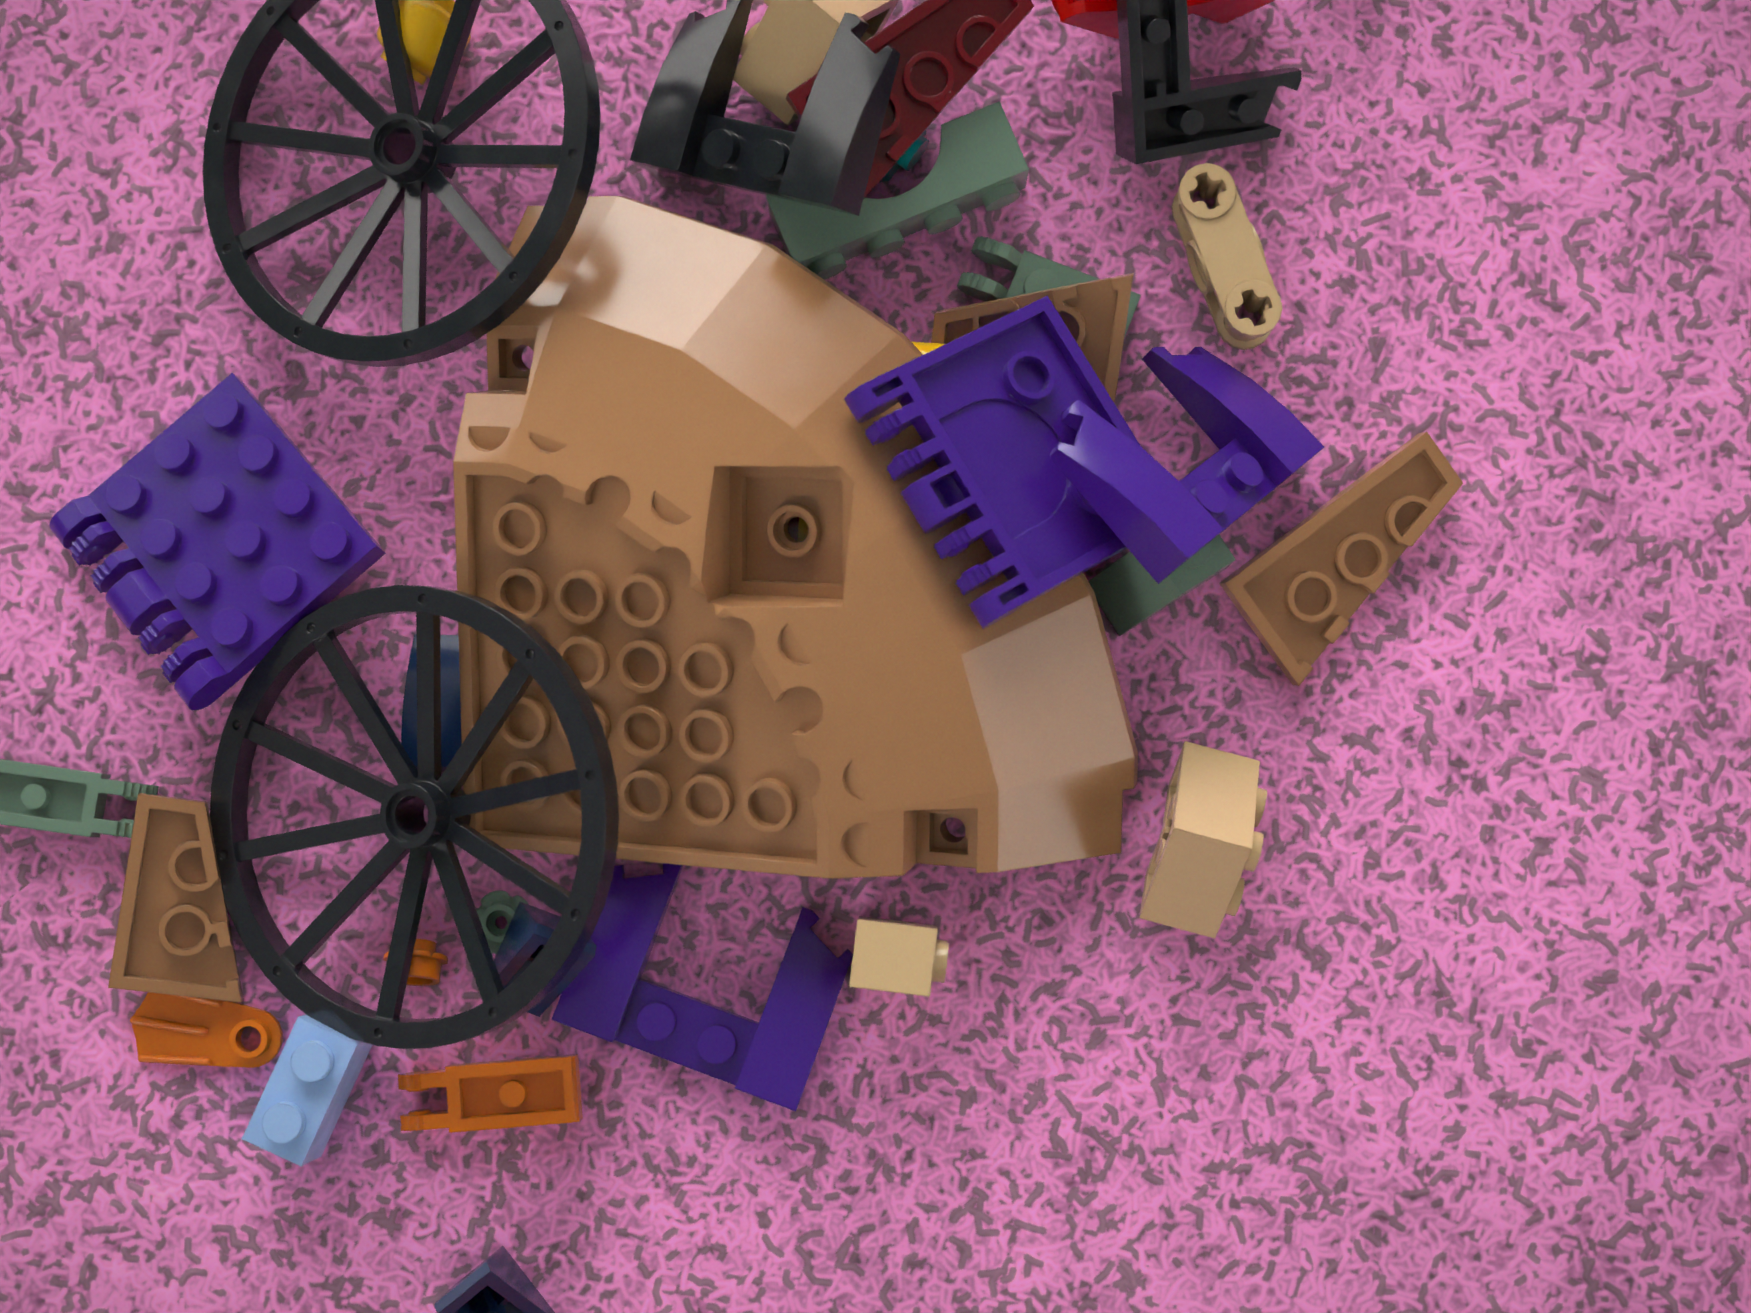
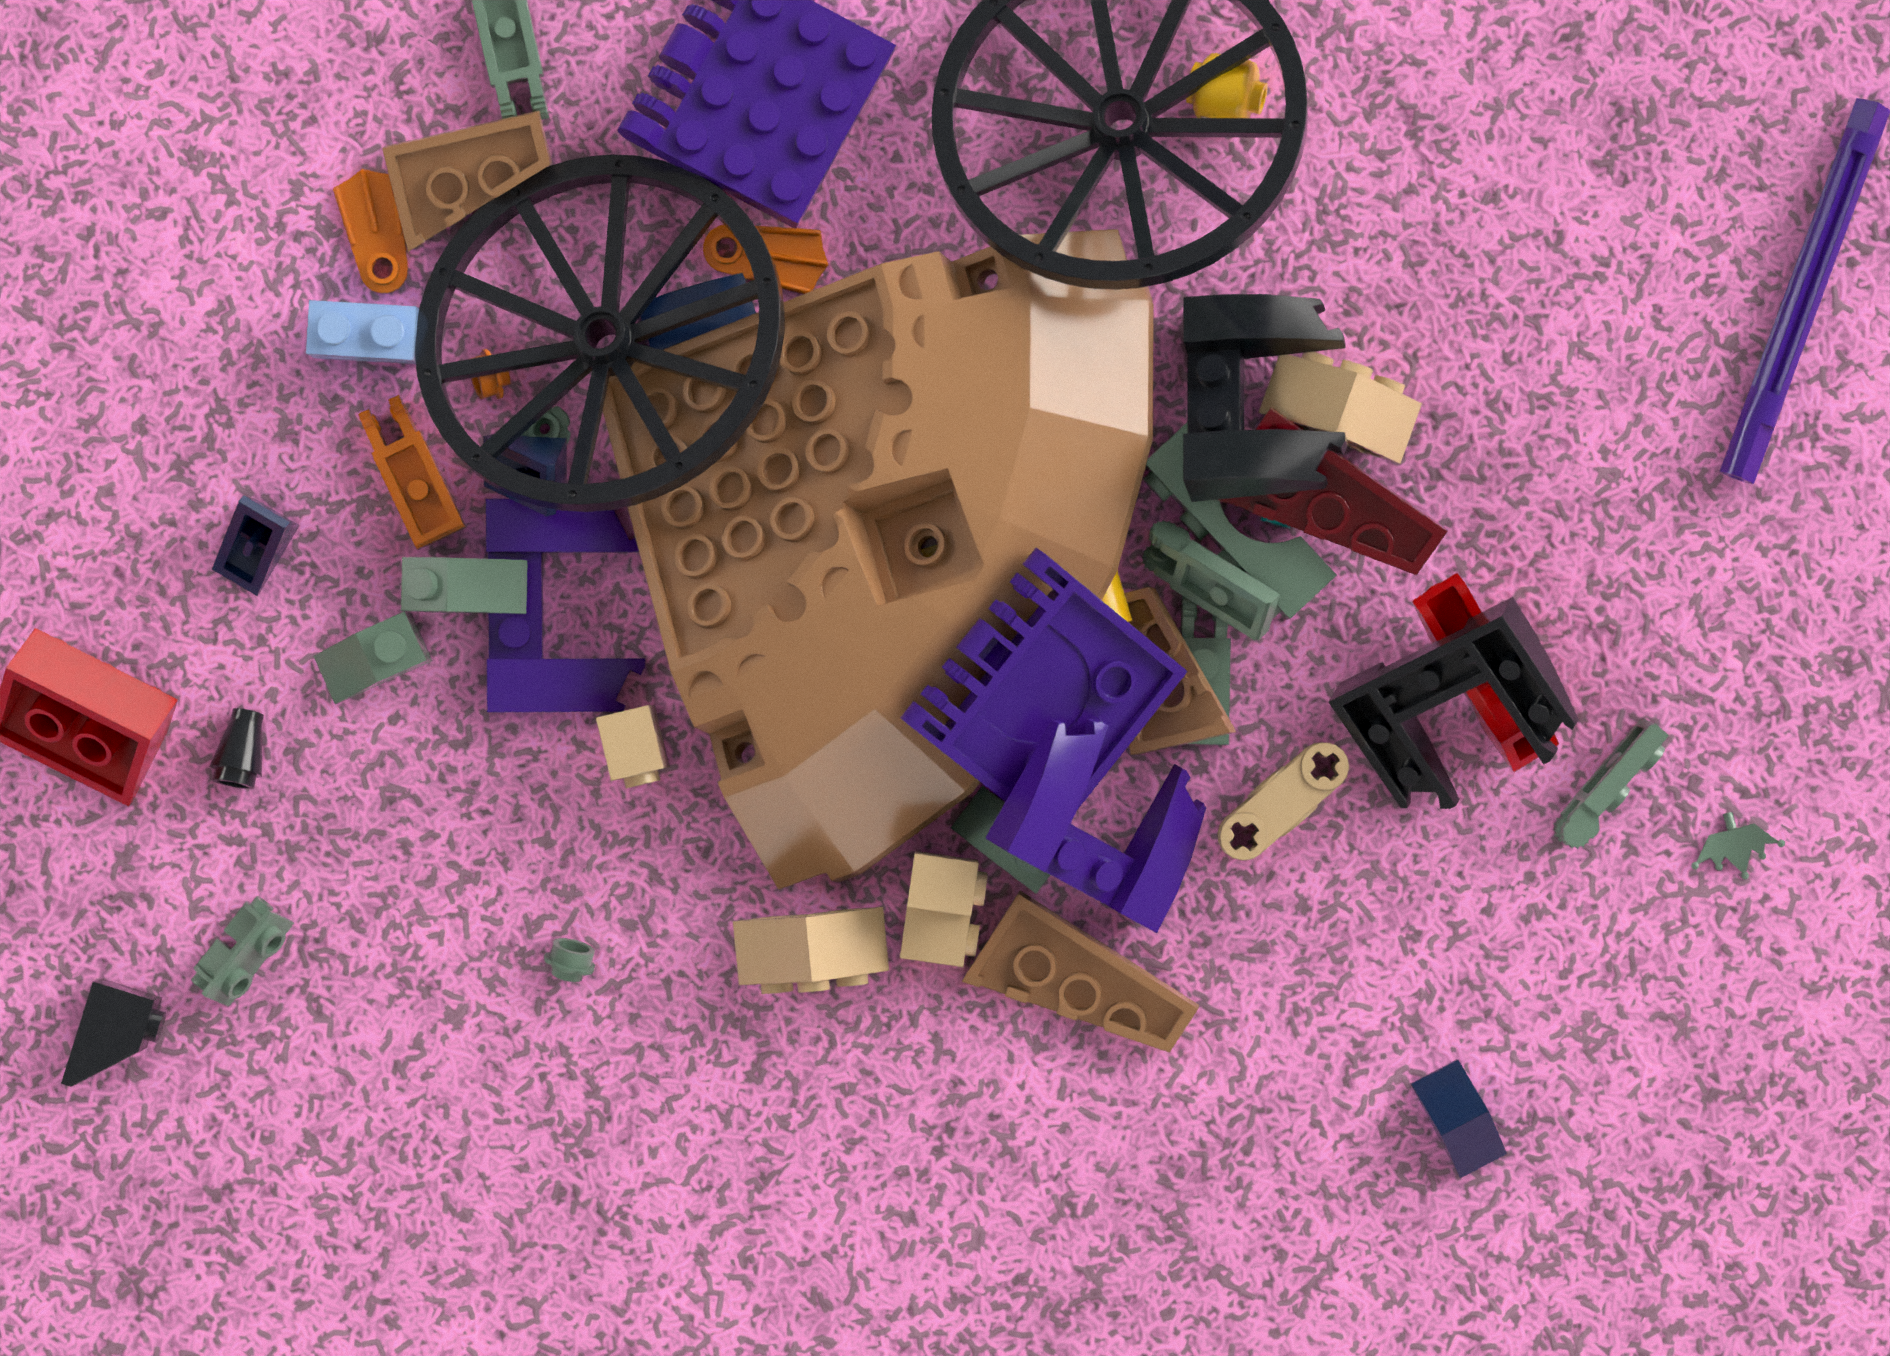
camera: 65 degrees right, 5 degrees up
none -> sand green slope [313,611,433,704]
none -> sand green slope [401,557,527,614]
none -> sand green plate [544,938,595,982]
none -> orange piece [703,224,829,294]
none -> tan brick [900,851,988,967]
none -> sand green hinge [1142,520,1280,641]
none -> dark blue slope [1410,1059,1507,1178]

